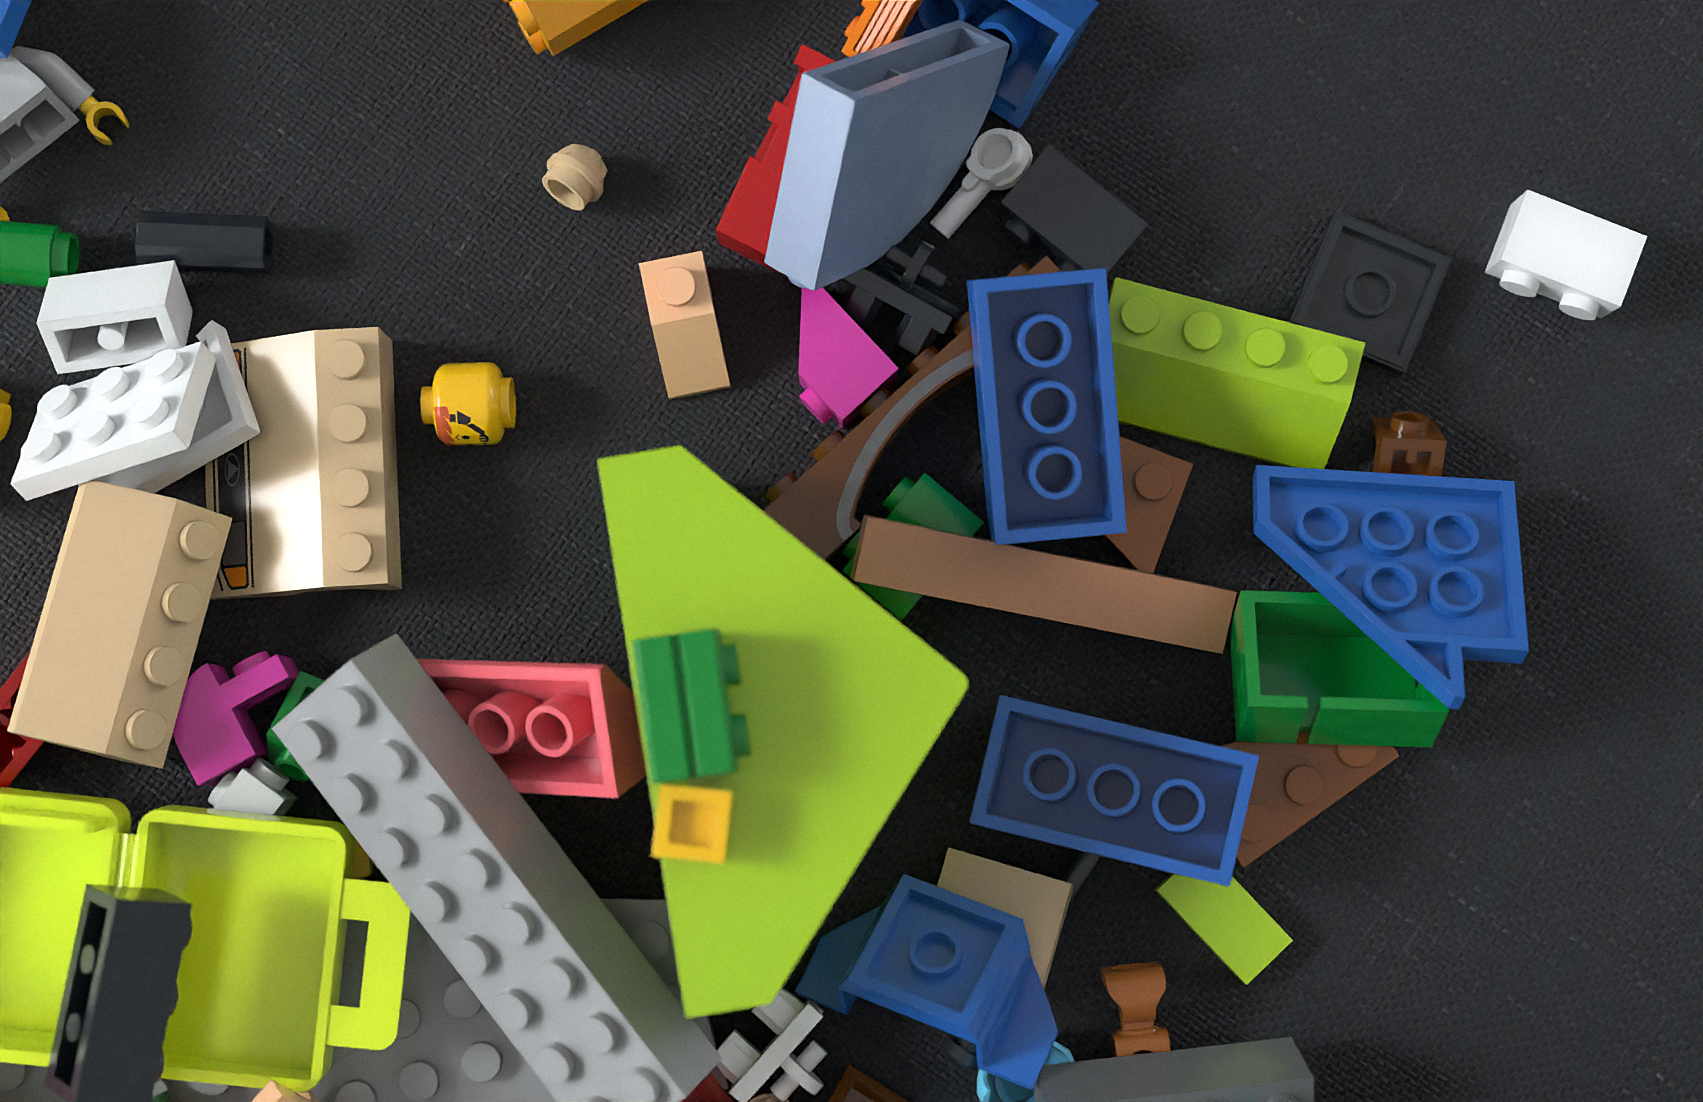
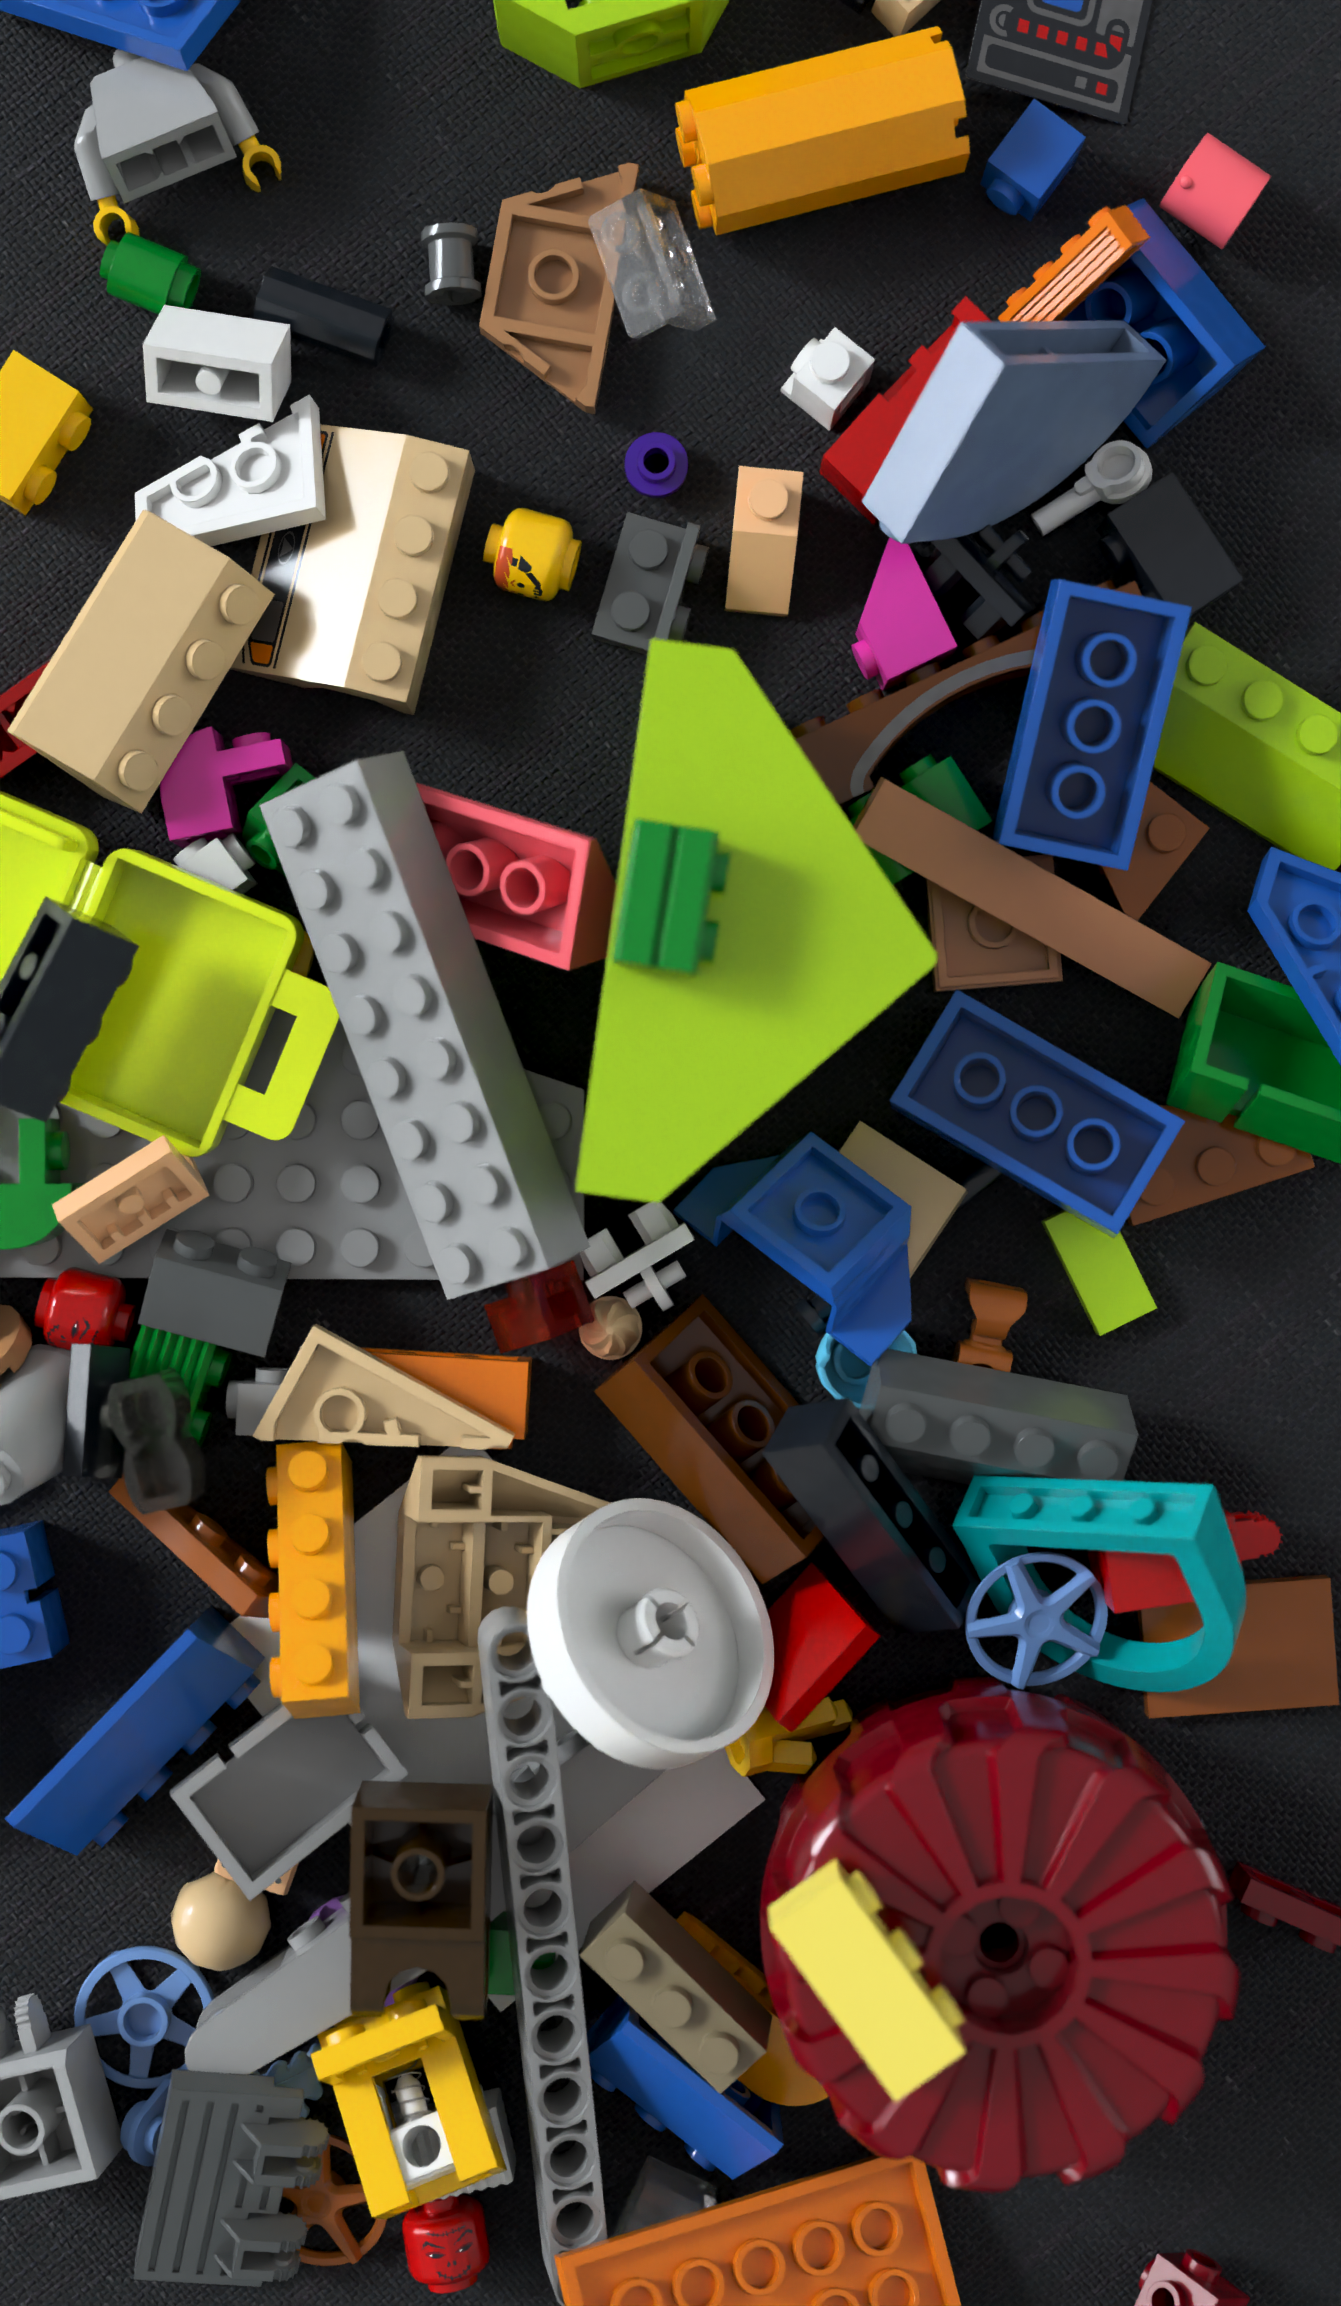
camera: 20 degrees right, 5 degrees up
white plate [10,341,216,501] -> none
tan plate [542,144,608,210] -> none
yellow plate [652,784,733,864] -> none
none -> dark grey bush [421,222,482,306]
none -> medium nougat wing [479,163,639,414]
none -> clear bracket [588,188,717,339]
none -> dark grey bracket [591,512,709,655]
none -> dark purple plate [625,432,688,498]
none -> white brick [781,327,875,431]
none -> nougat tile [925,854,1063,992]

